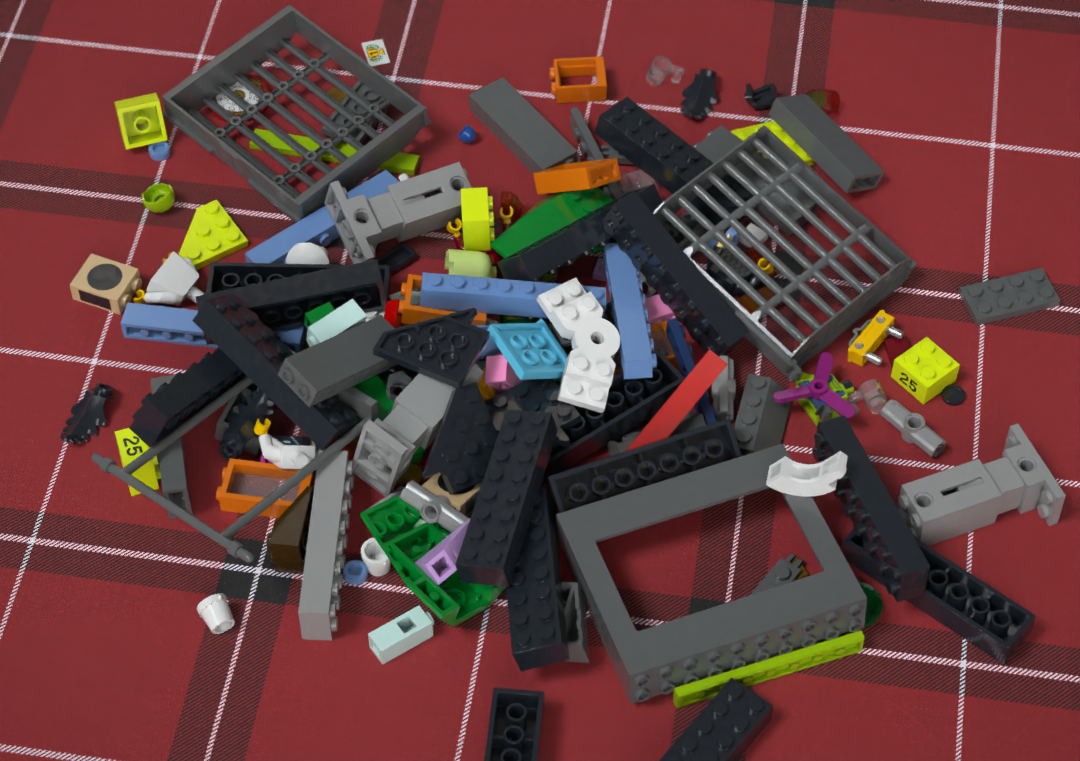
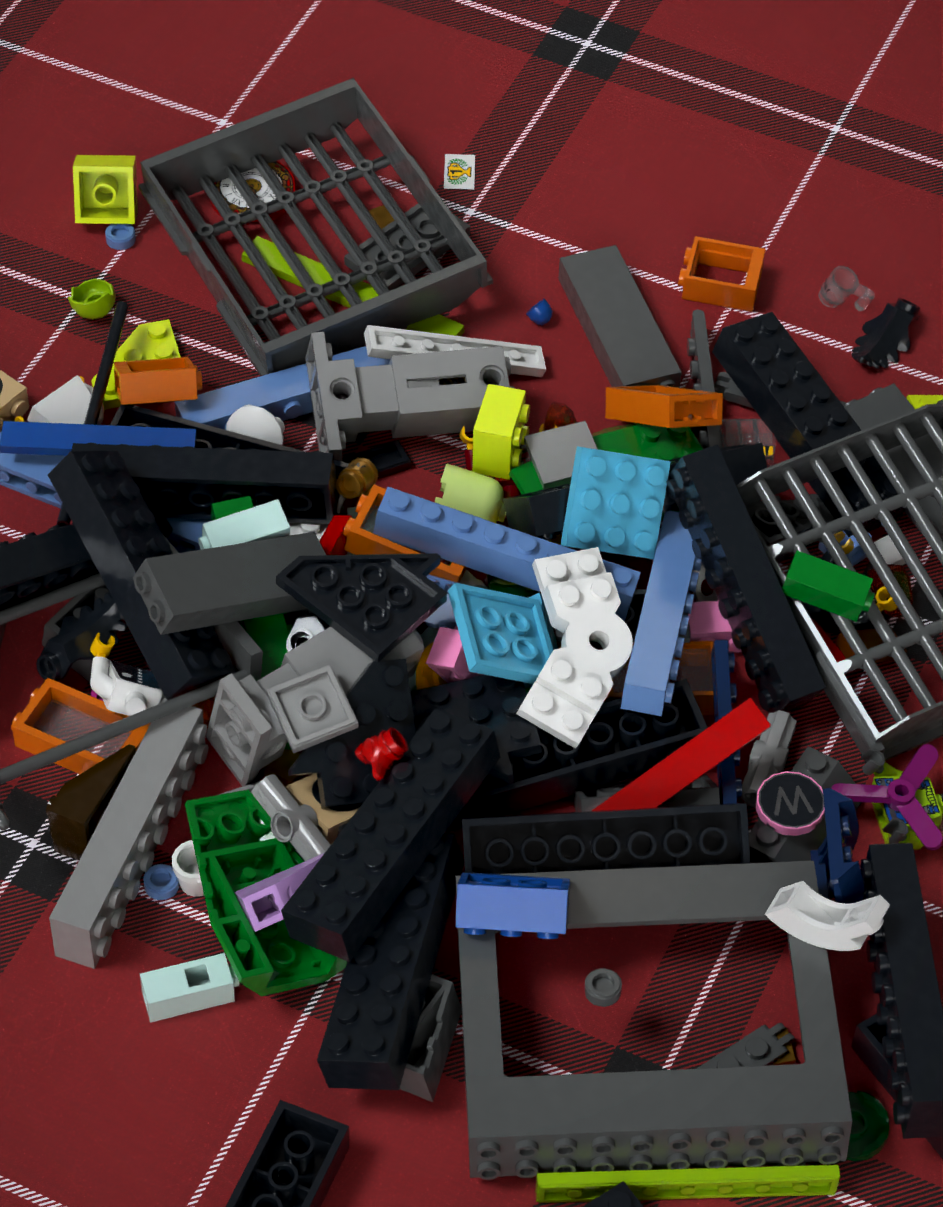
camera: 15 degrees right, 0 degrees up
none -> blue tile [0,421,197,456]
none -> black piece [57,301,129,526]
none -> orange window [113,357,202,405]
none -> light grey tile [266,664,359,754]
none -> pearl gold piece [336,458,378,515]
none -> red animal [355,727,408,781]
none -> white plate [364,325,546,377]
none -> slope [455,872,570,939]
none -> light grey tile [524,421,597,489]
none -> medium azure plate [560,446,671,559]
none -> dark grey tile [585,968,622,1007]
none -> tile [756,771,825,836]
none -> green brick [782,550,875,622]
none -> dark blue wedge [810,788,864,904]

